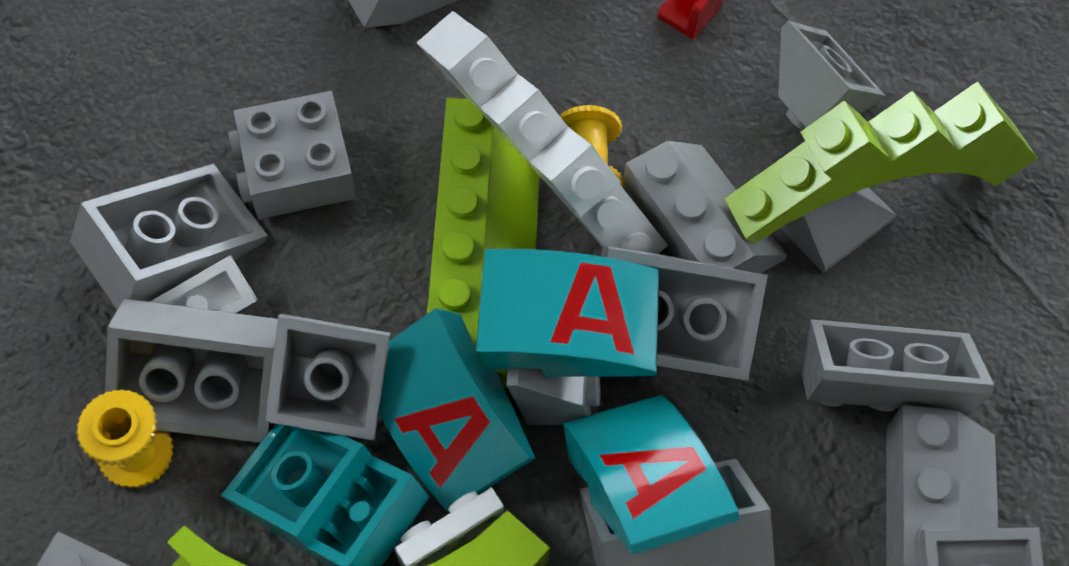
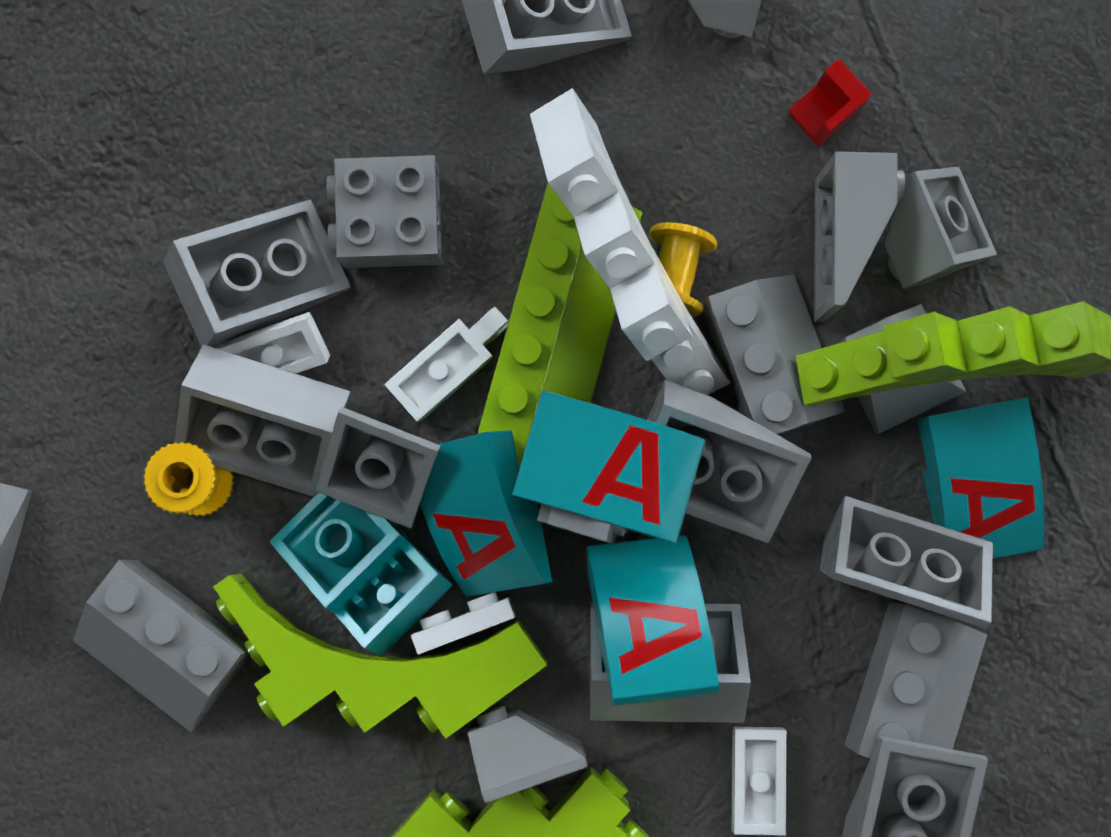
camera: 15 degrees right, 20 degrees up
none -> white plate [384,307,508,423]
none -> light grey slope [814,151,905,323]
none -> teal slope [917,397,1044,559]

